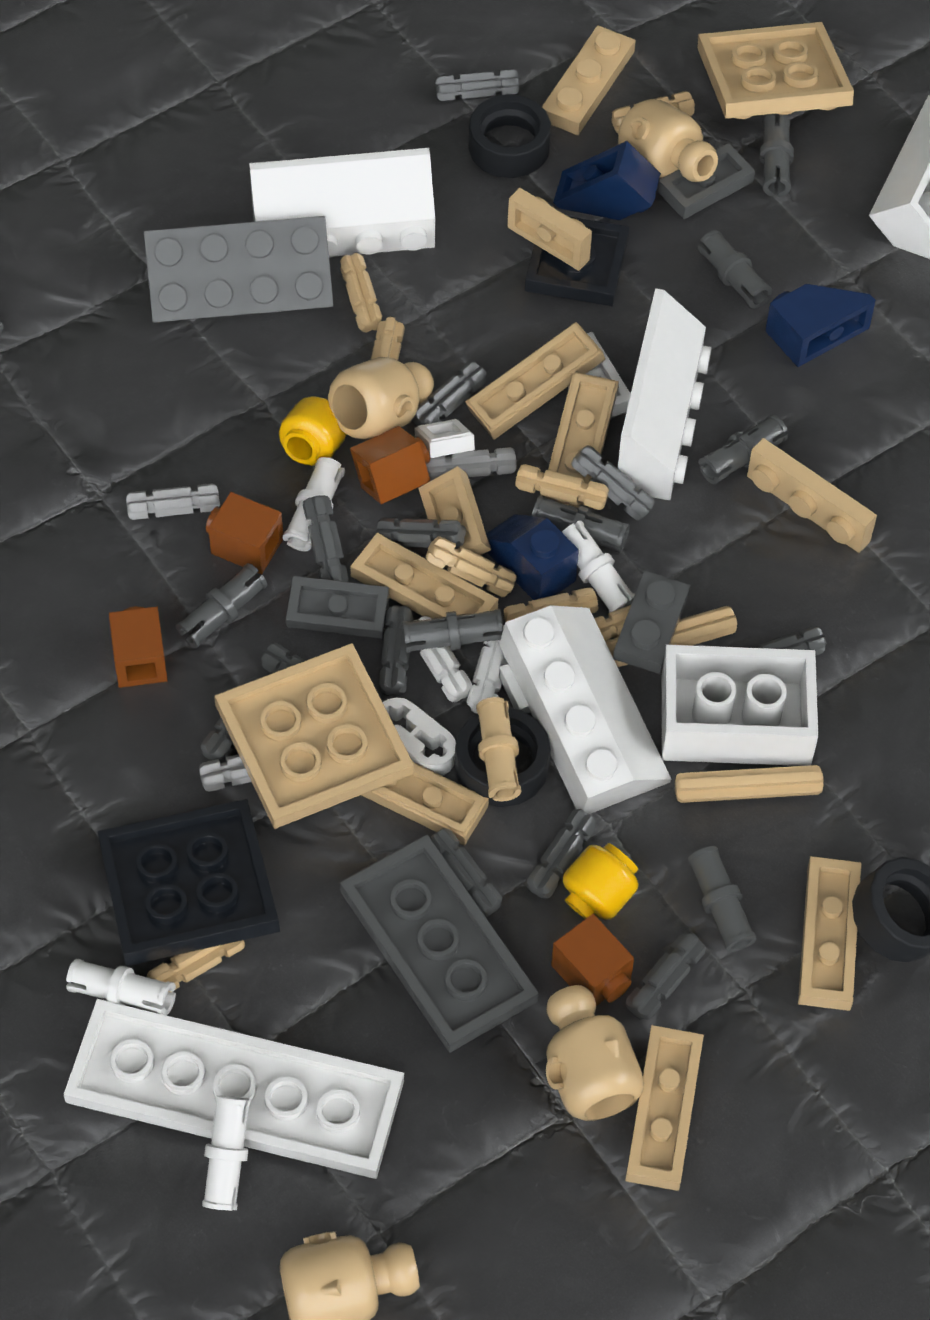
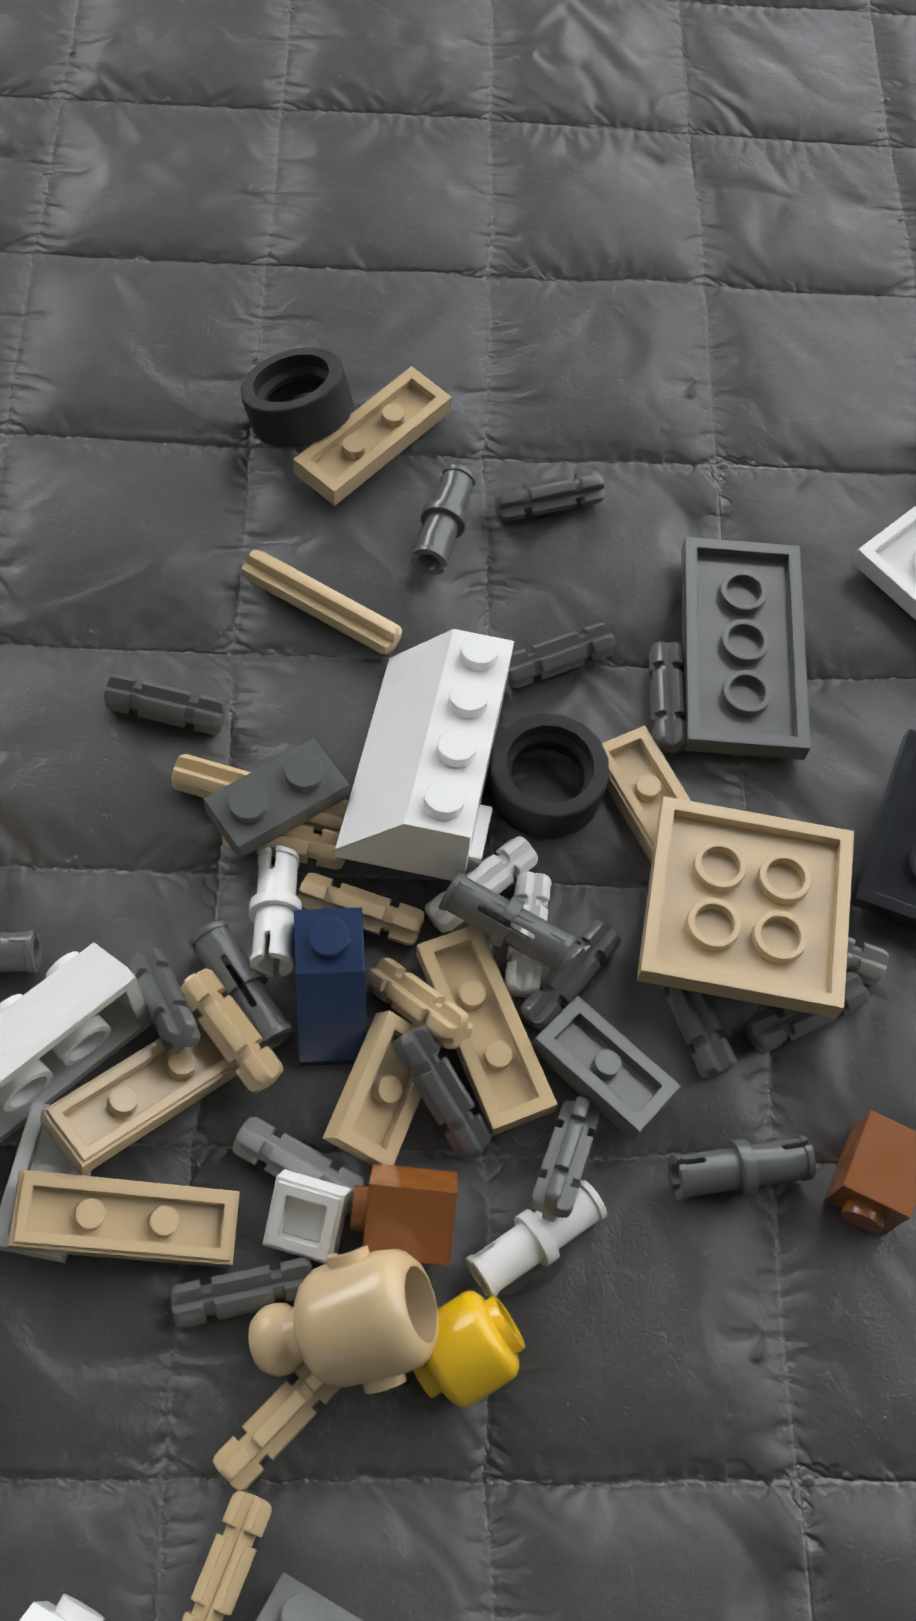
camera: 150 degrees left, 5 degrees up
light grey axle [126,483,220,520] -> none
dark orange brick [206,492,283,575] -> none
white beam [383,697,456,776] -> none
tan pin [476,697,521,801] -> none
tan piece [546,985,644,1121] -> none
dark orange brick [551,914,634,1006] -> none
yellow head [563,843,638,920] -> none
tan plate [625,1025,704,1191] -> none
white brick [661,645,818,766] -> none

